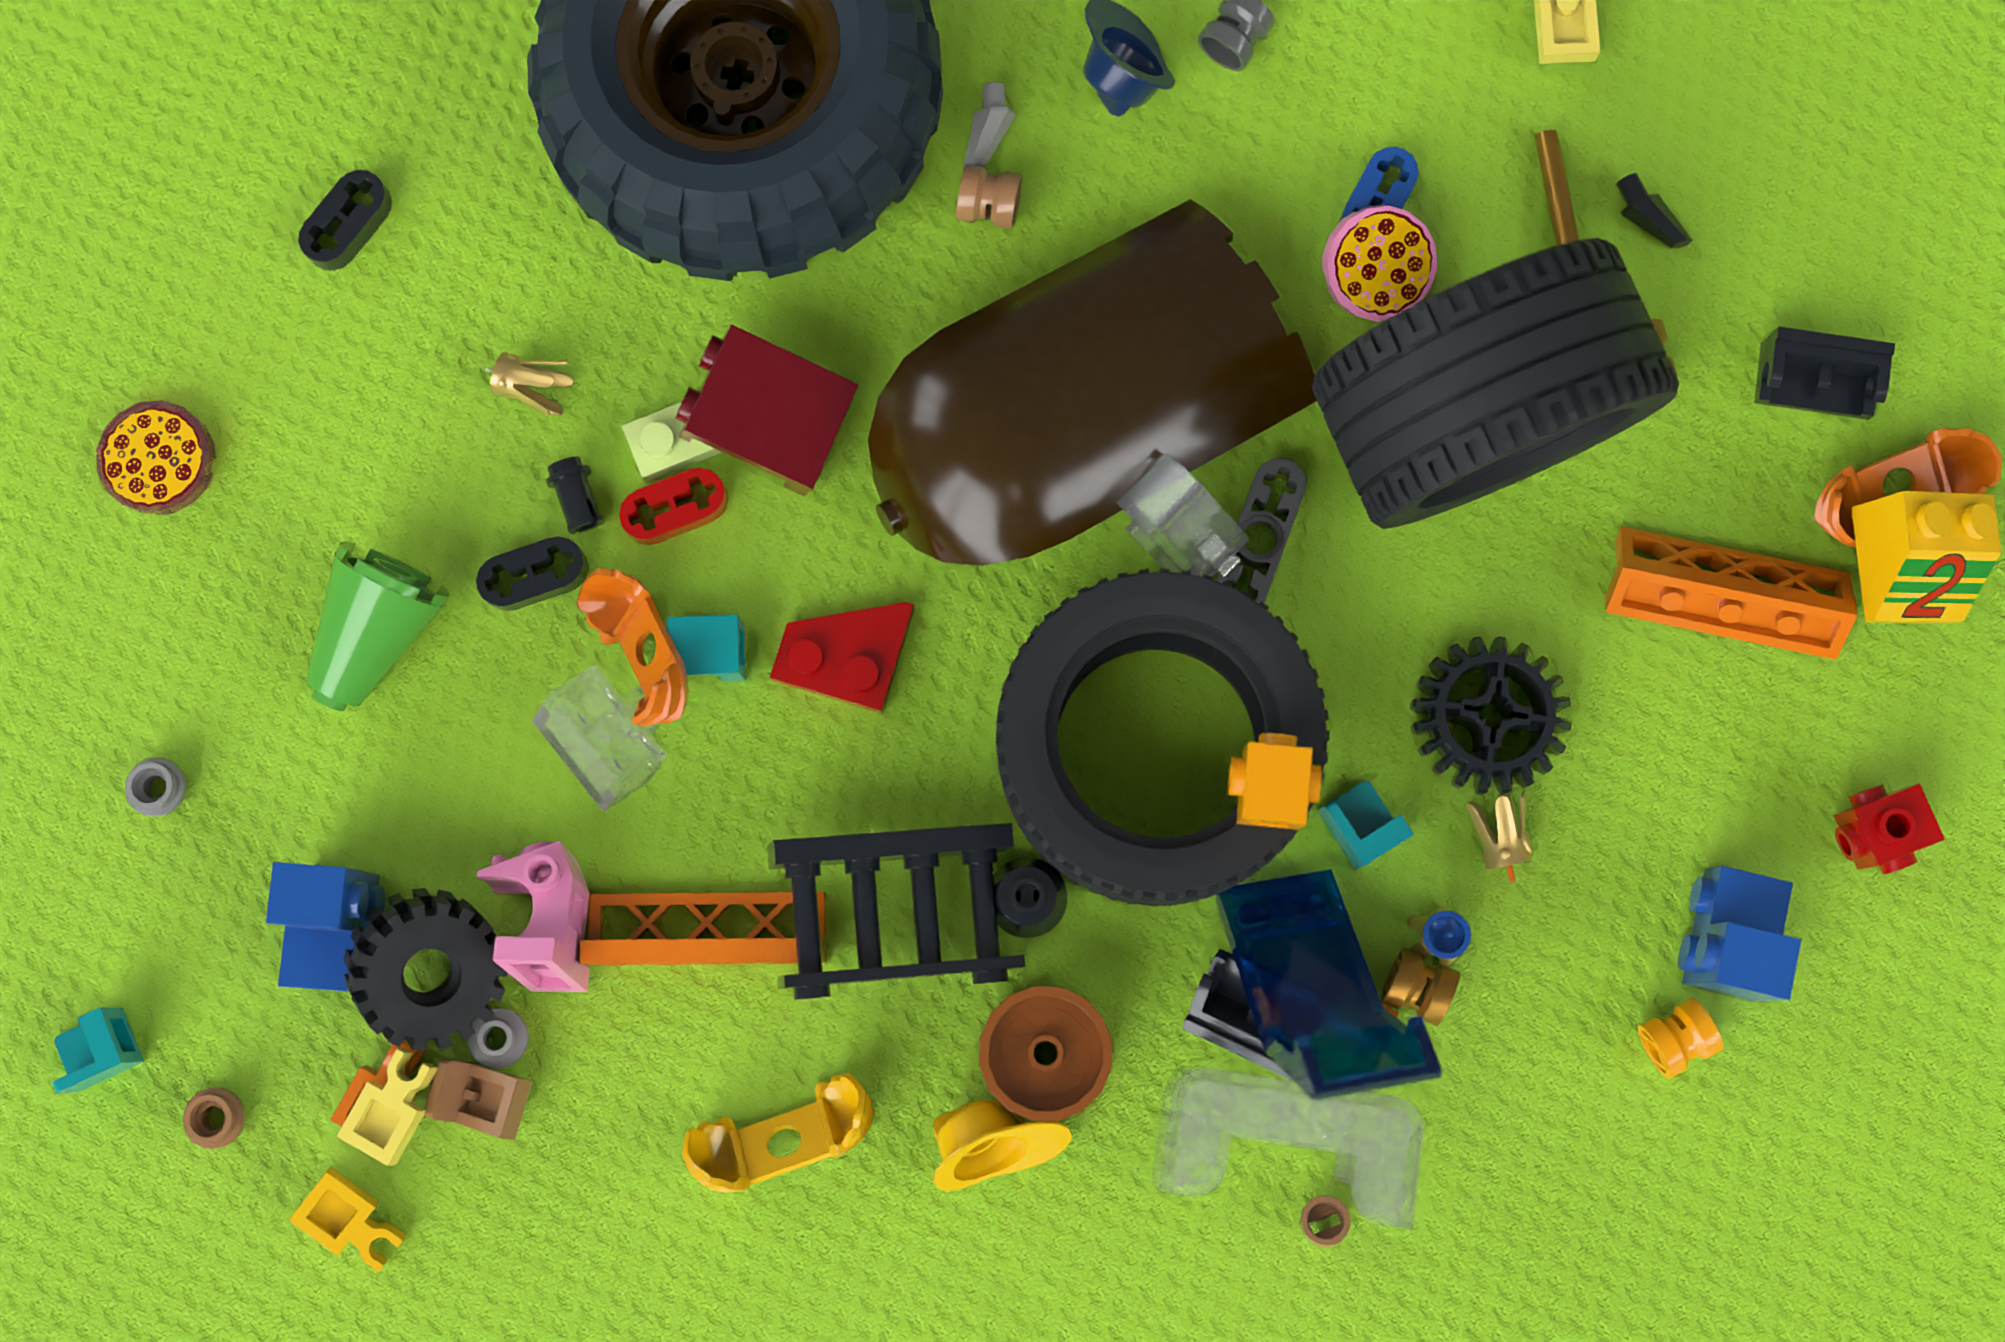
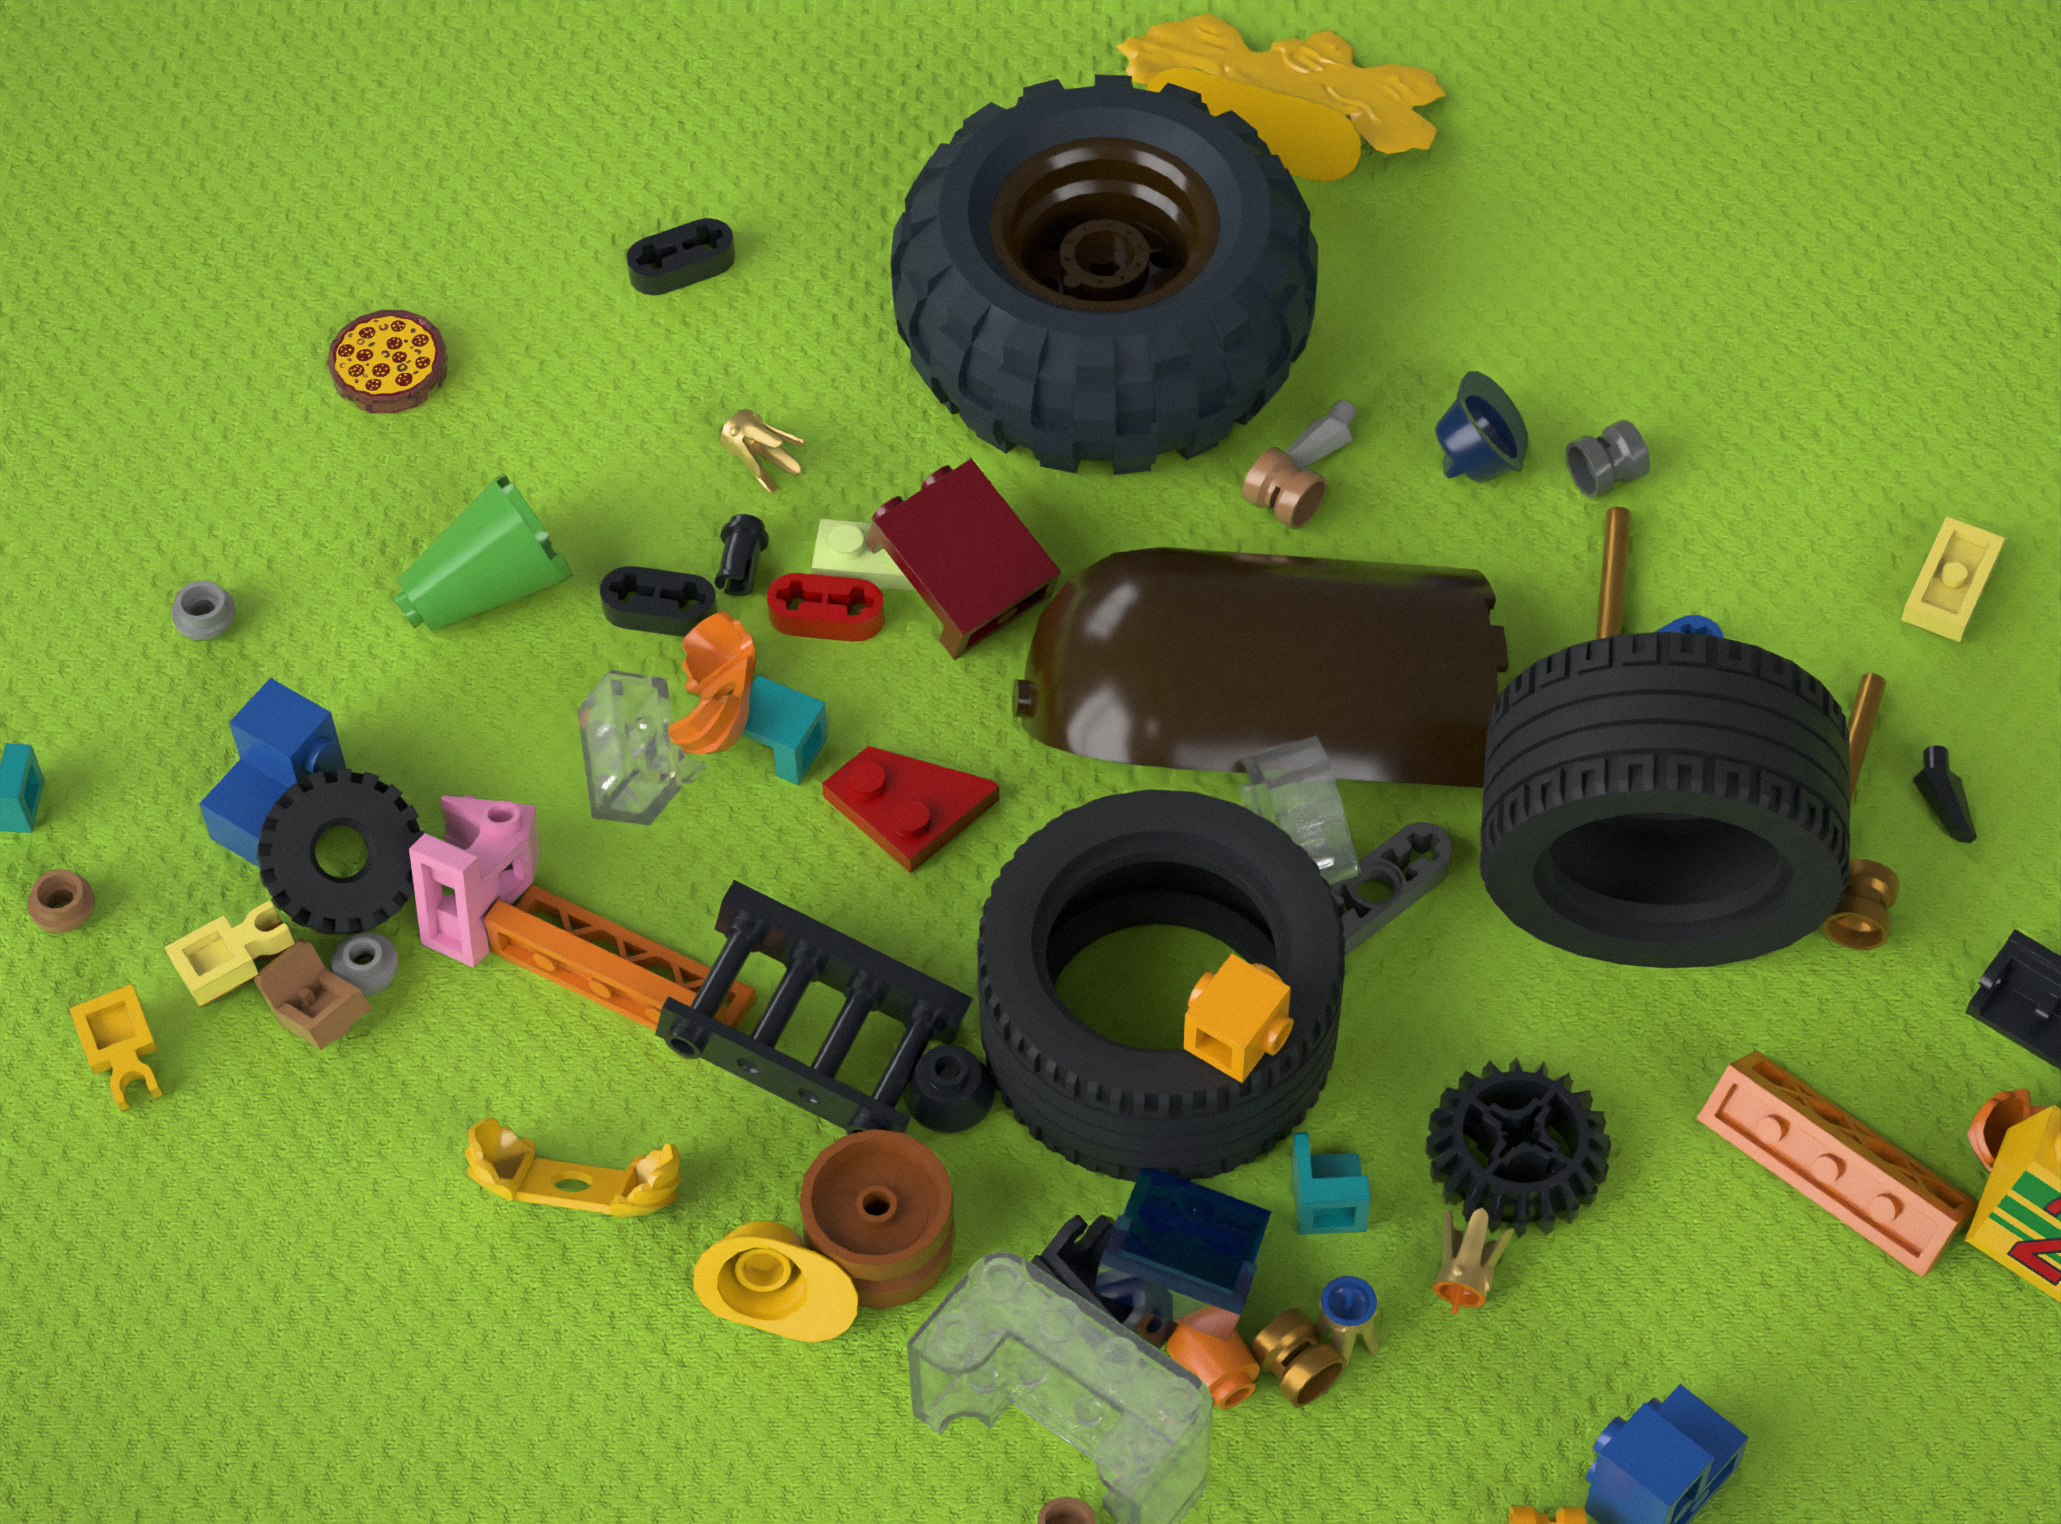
camera: 25 degrees right, 25 degrees down
red brick [1833,783,1945,875] -> none
none -> pearl gold bar [1596,507,1631,640]

